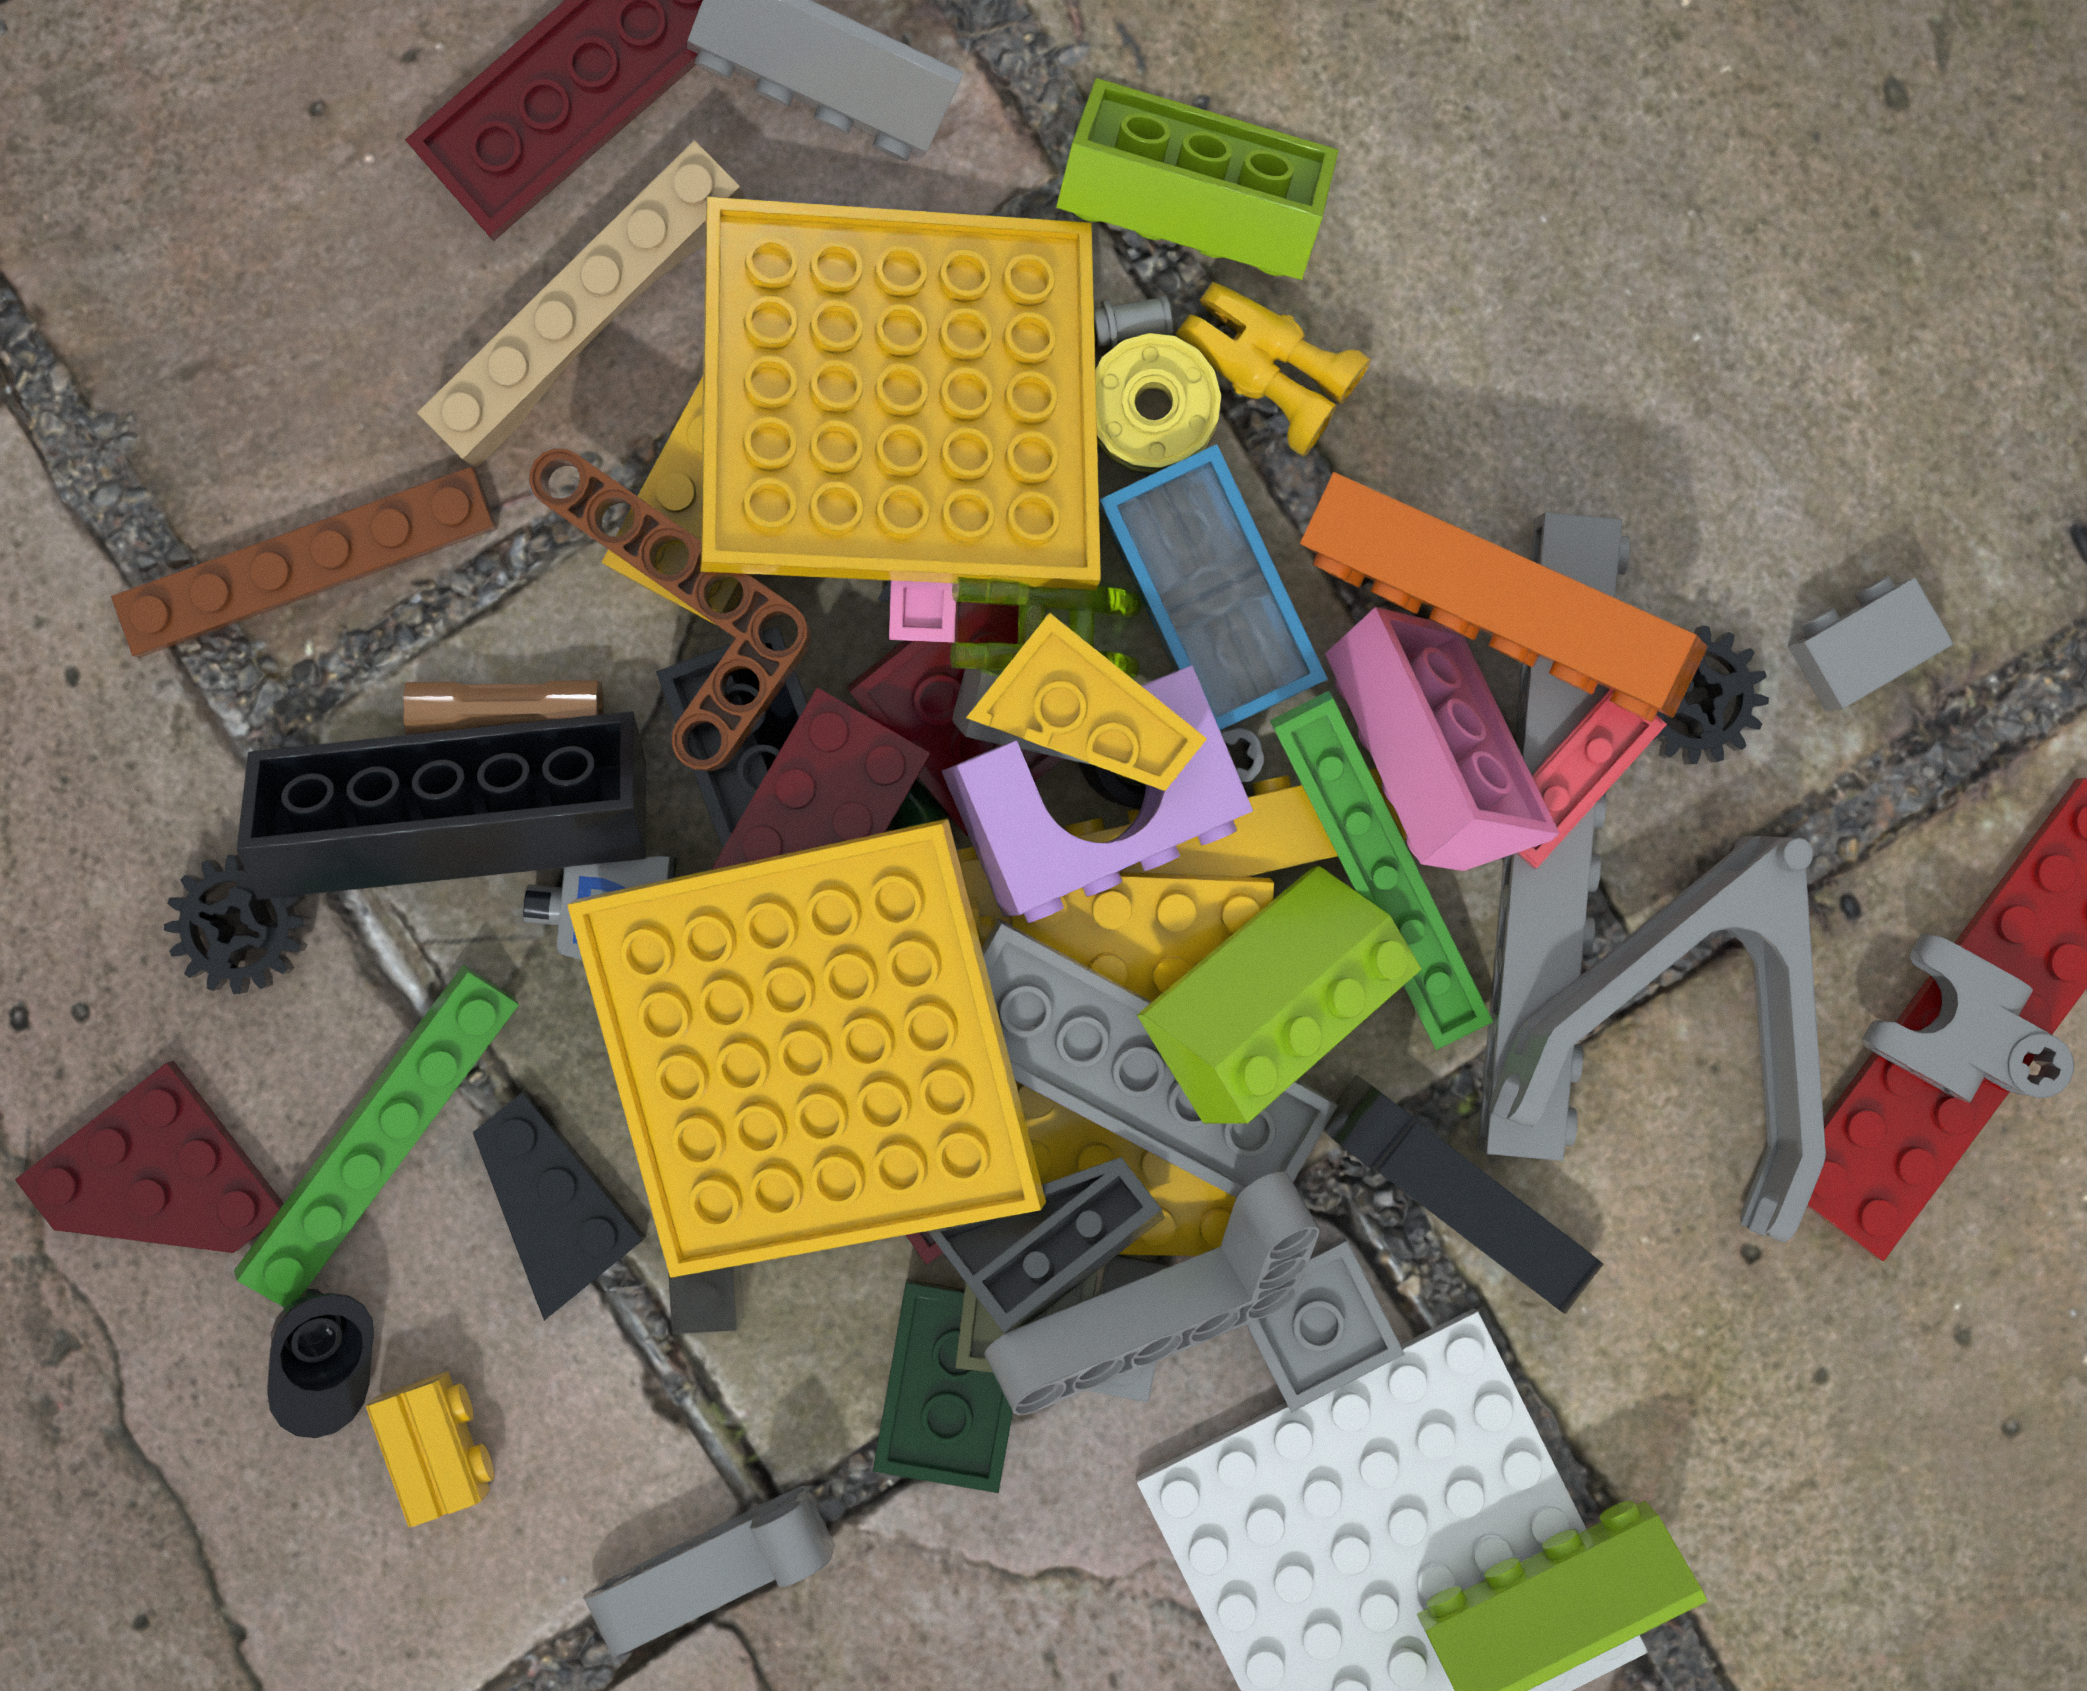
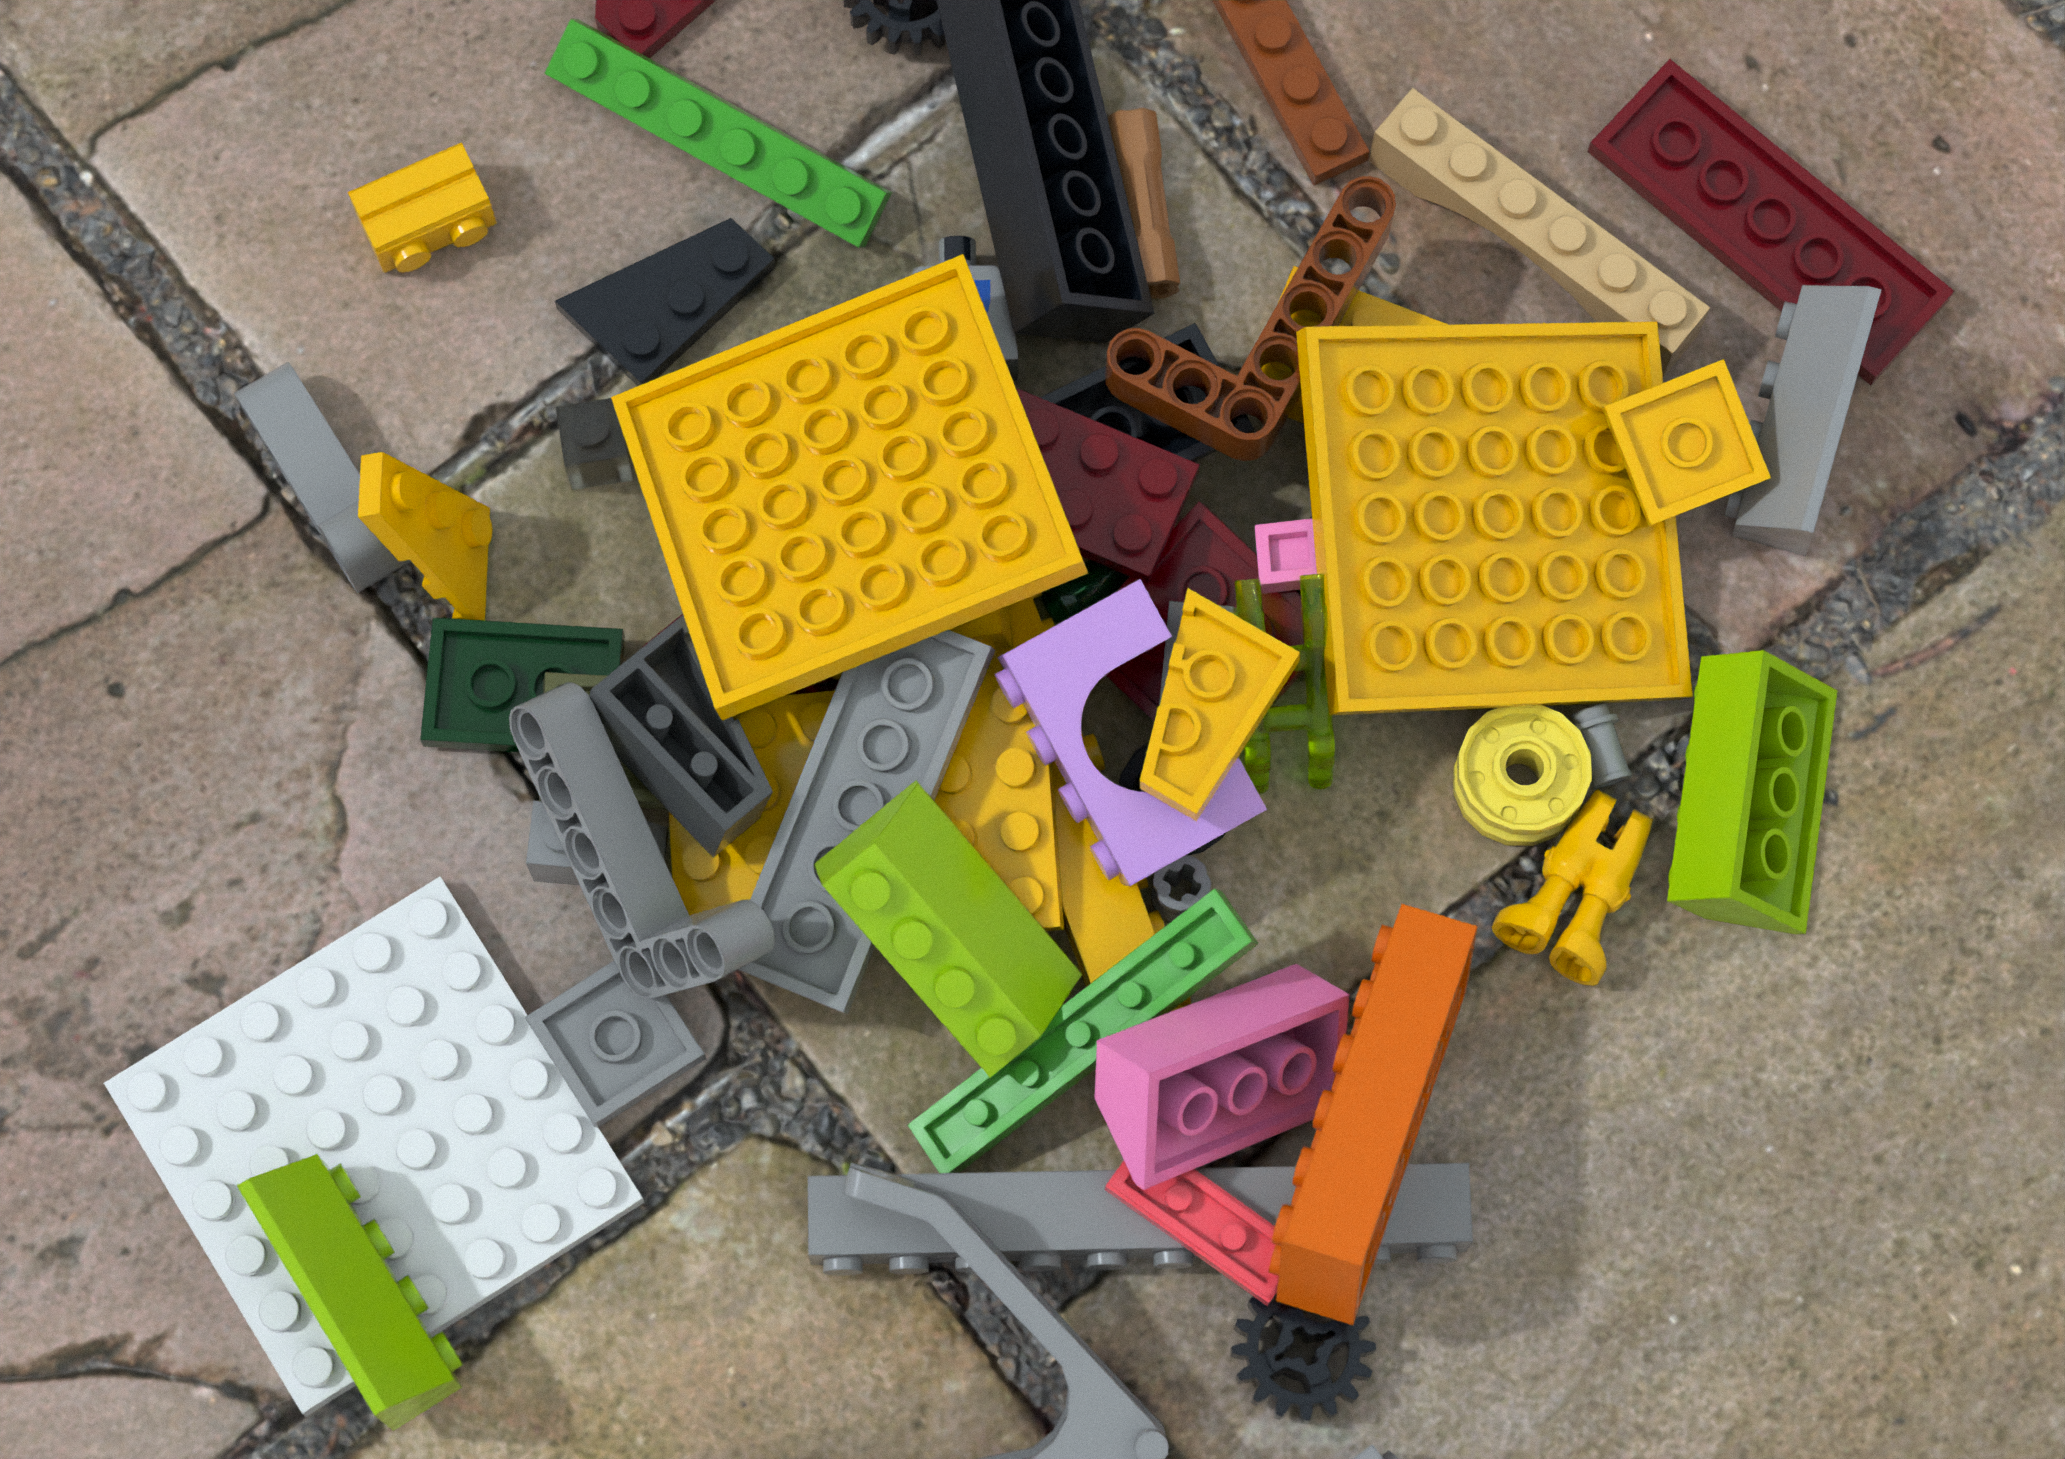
camera: 80 degrees right, 15 degrees down
black piece [267,1288,374,1438] -> none
clear brick [1099,444,1328,730] -> none
black beam [1323,1075,1604,1314] -> none
none -> yellow wing [358,452,493,621]
none -> yellow plate [1602,359,1771,526]

